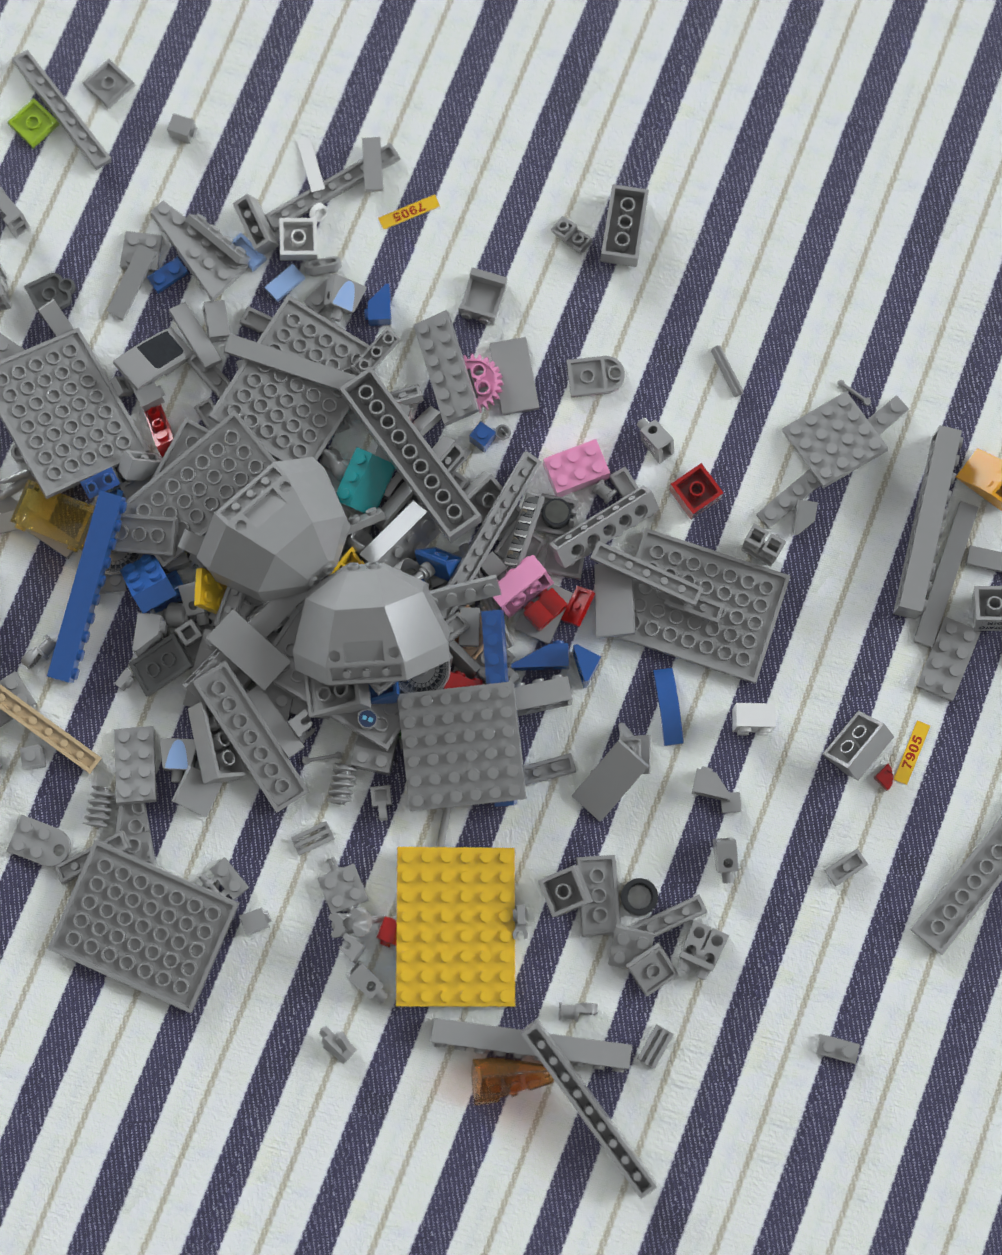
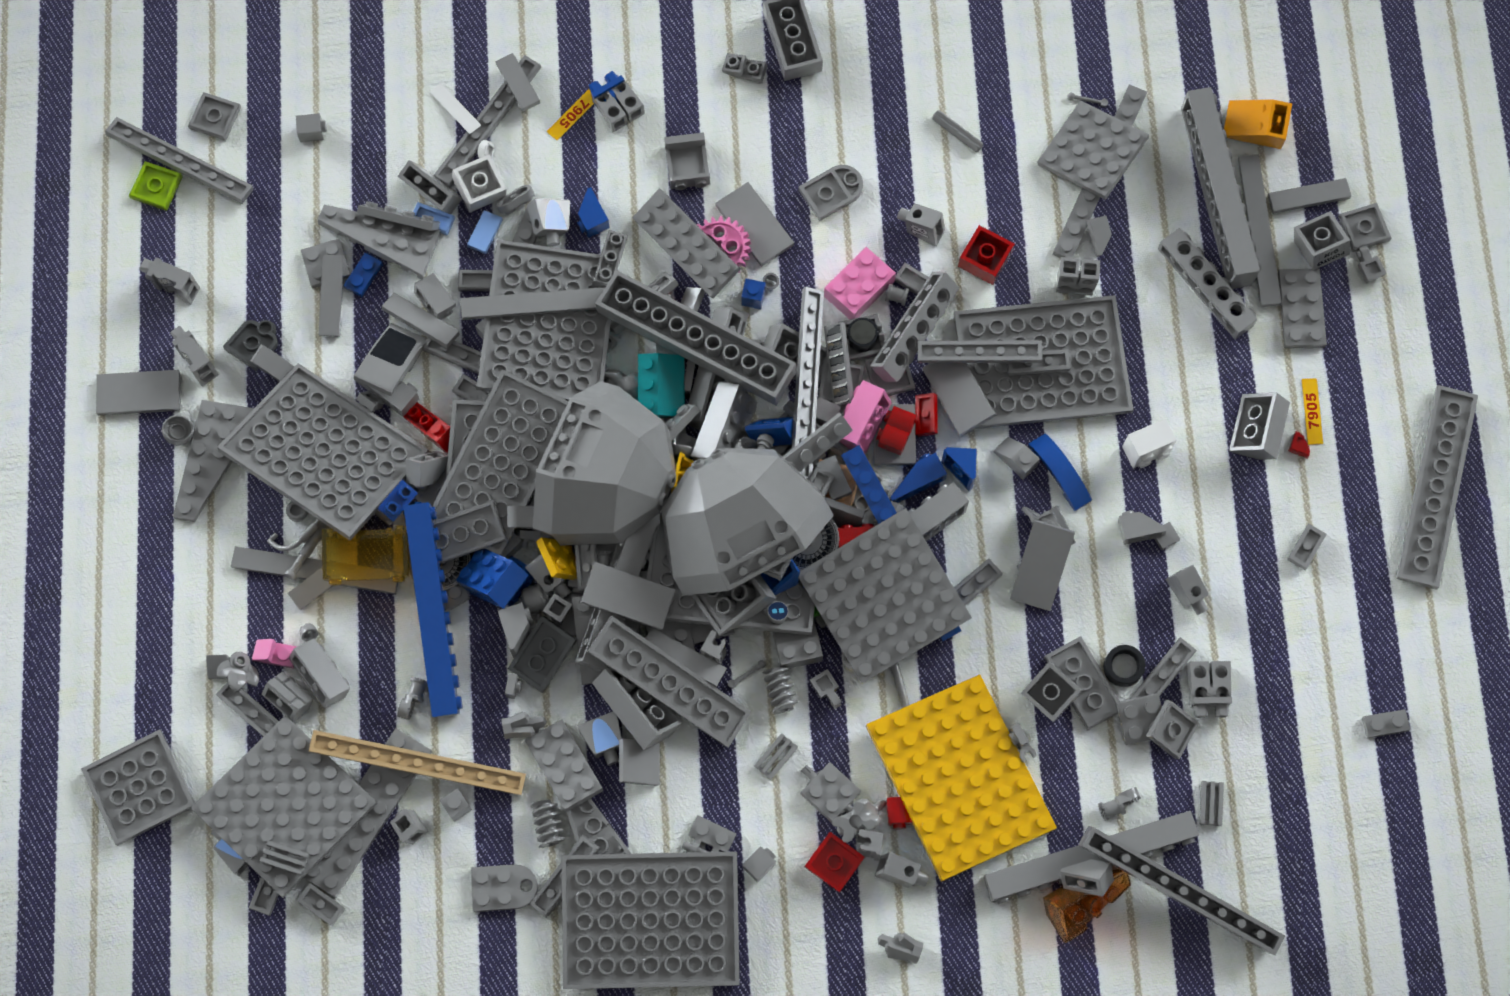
camera: 25 degrees left, 5 degrees down
none -> light grey rock [501,712,547,739]
none -> light grey hips [589,71,645,133]
none -> red plate [804,832,865,893]
none -> light grey slope [993,437,1040,480]
none -> light grey slope [1060,859,1114,897]
none -> light grey brick [1158,228,1257,339]

